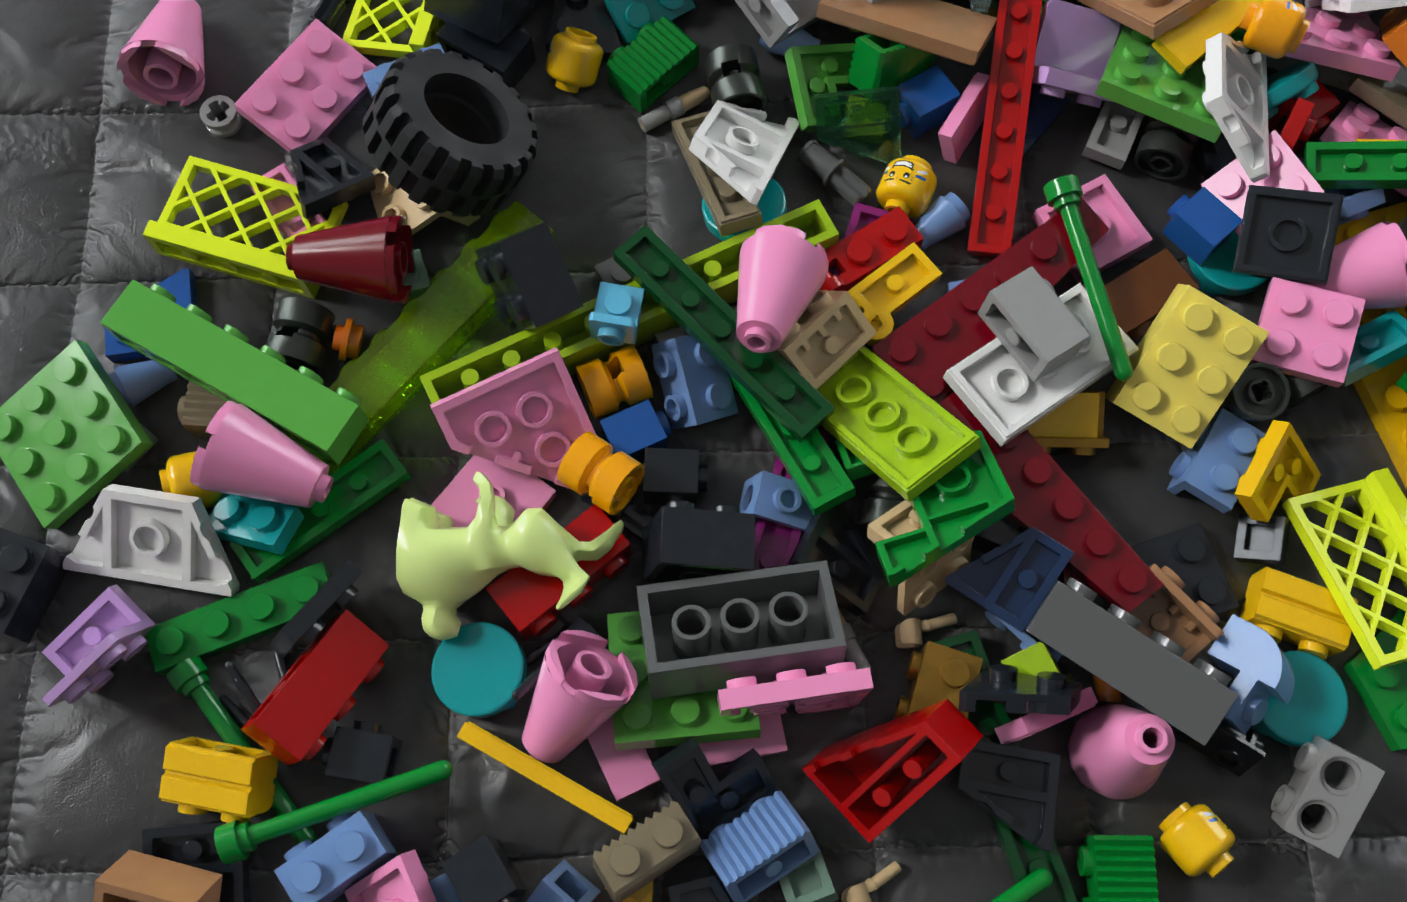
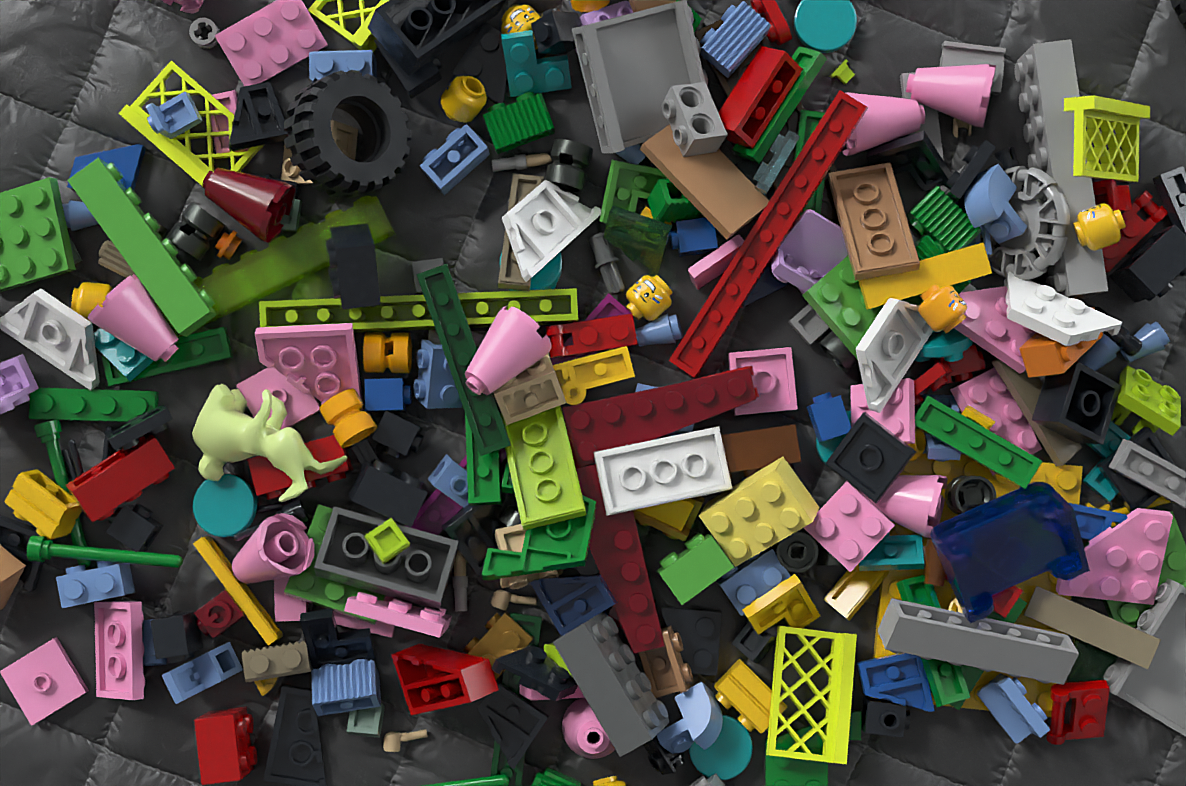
camera: 25 degrees right, 15 degrees up
medium azure bracket [588,282,645,346] -> none
light grey brick [977,266,1091,382] -> none
green piece [1043,174,1133,381] -> none
none -> medium blue bracket [146,92,203,139]
none -> dark red brick [194,589,246,638]
none -> lime tile [364,518,410,564]
none -> medium blue brick [420,124,490,195]
none -> bright green brick [657,533,734,605]
none -> yellow tile [823,564,889,621]

